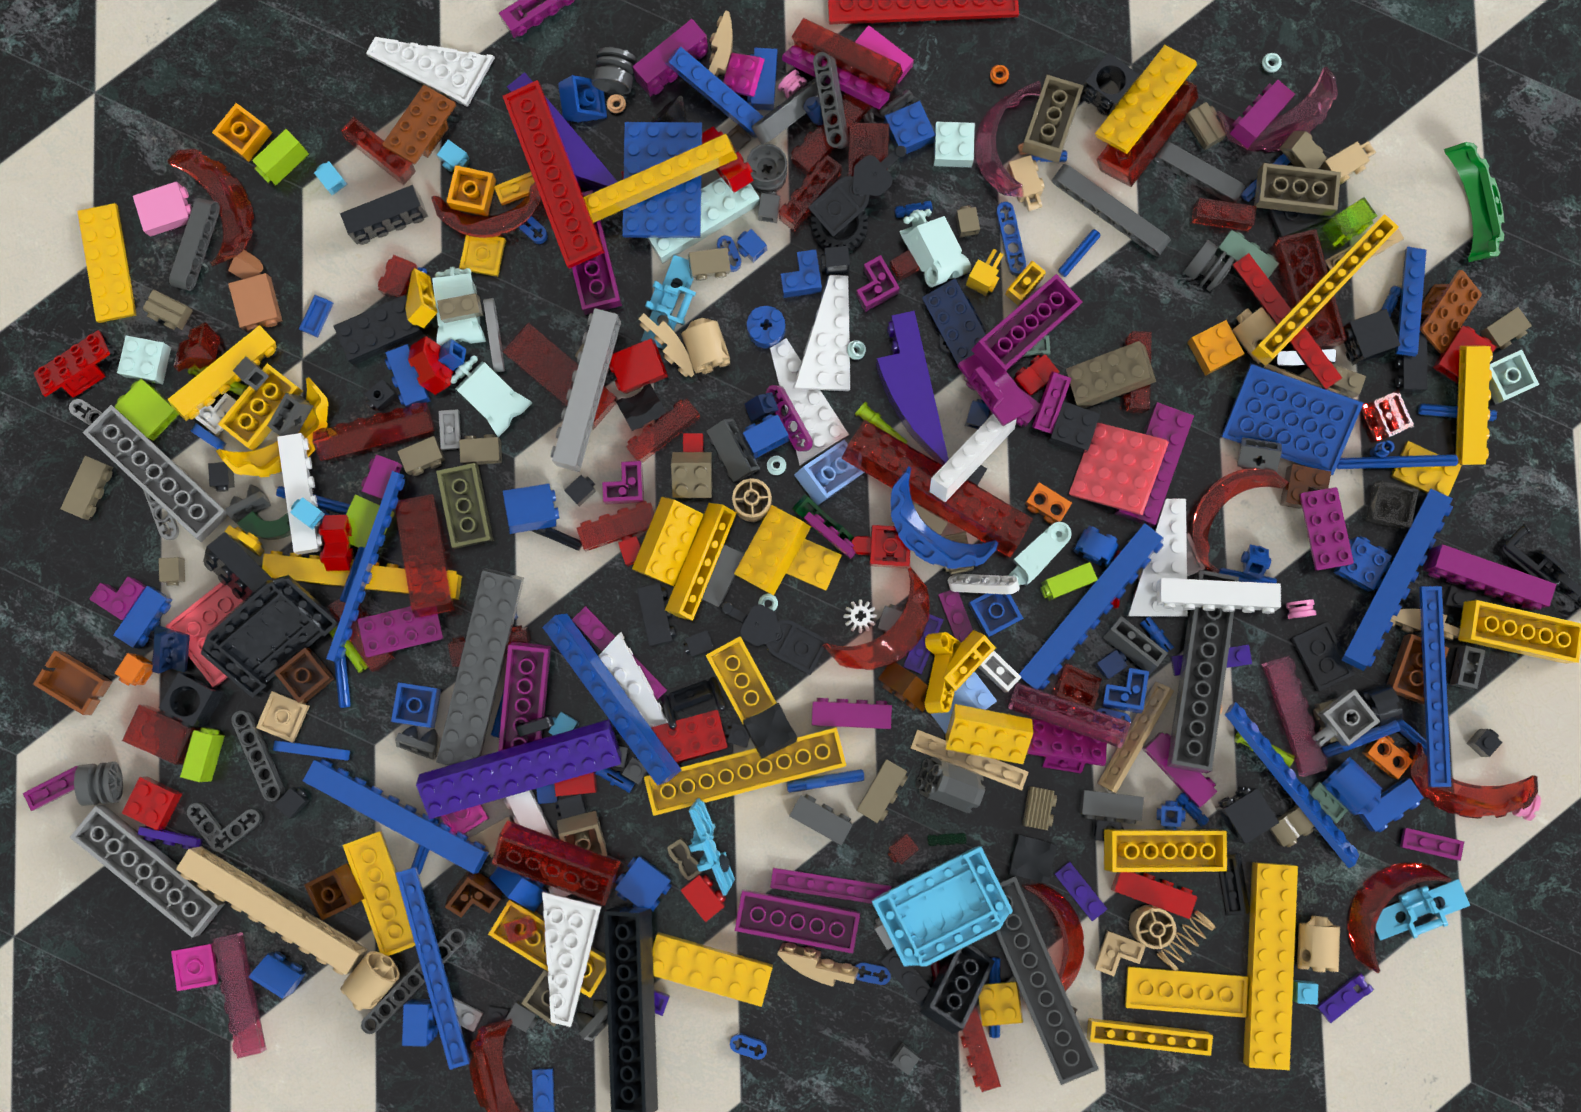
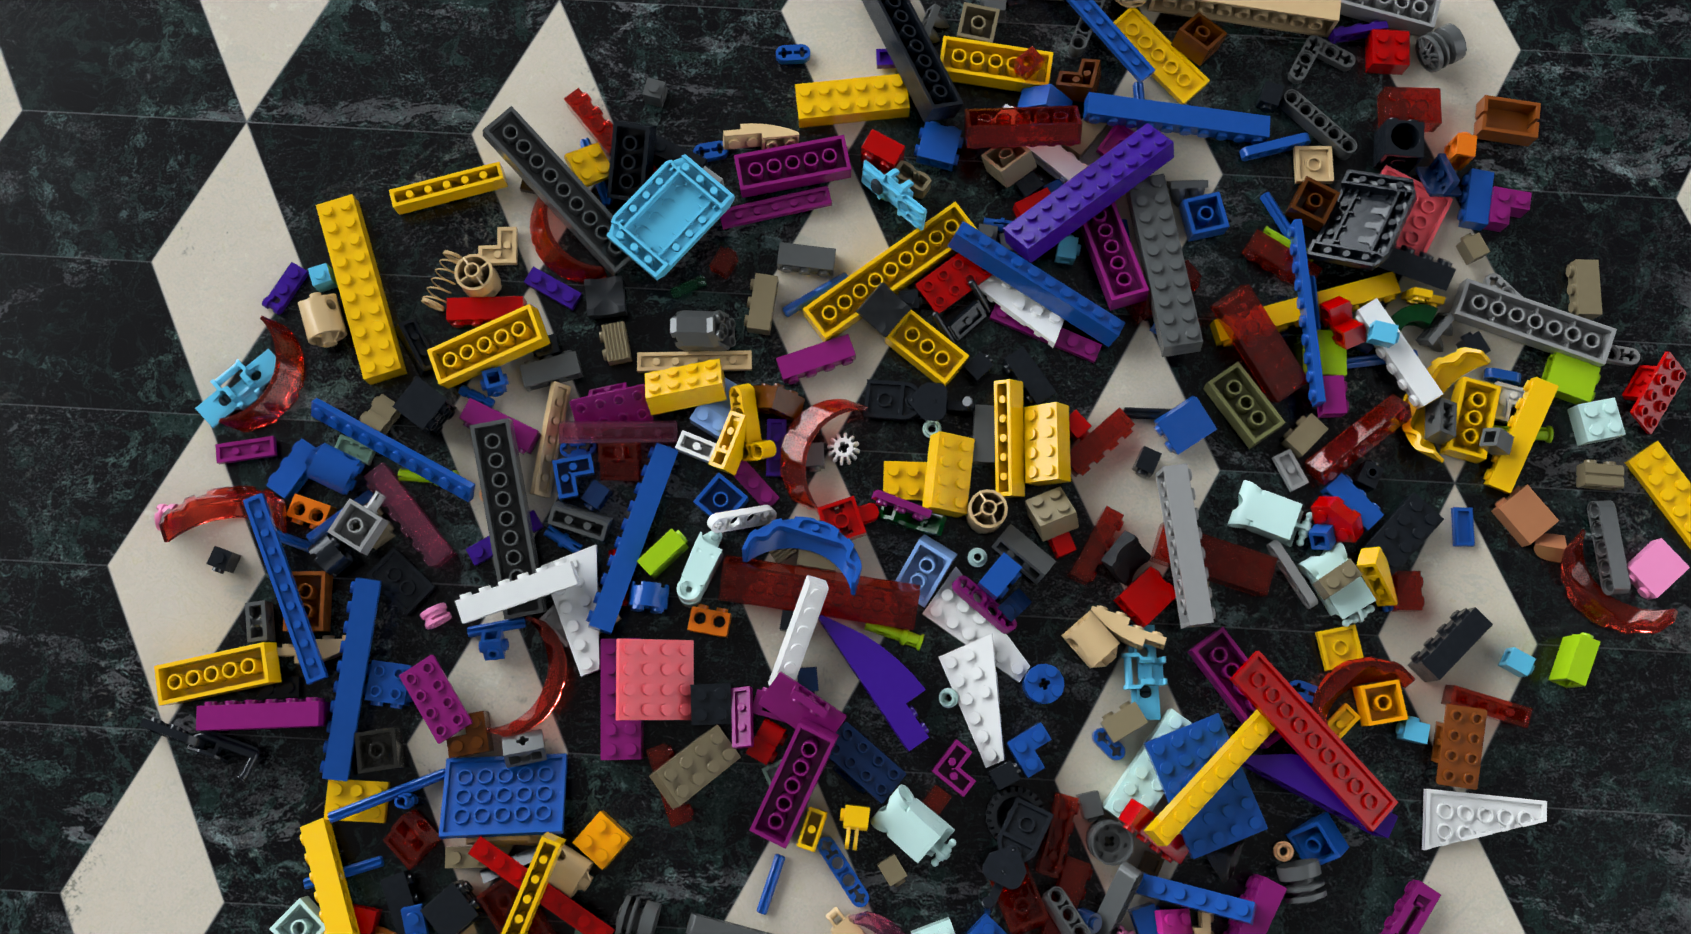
camera: 155 degrees right, 5 degrees down
magenta plate [23,766,78,811] -> none
clear red brick [174,322,220,372] -> none
lime brick [180,727,225,782] -> none
light orange brick [212,103,272,162] -> none
magenta bracket [358,601,443,657] -> none
dark tan brick [459,434,502,465] -> none
black beam [515,715,555,736] -> none
white wing [542,892,601,1027] -> none
magenta brick [602,461,644,505] -> none
blue brick [737,229,767,263] -> none
blue axle [895,201,933,218] -> none
yellow plate [1125,966,1248,1018] -> none

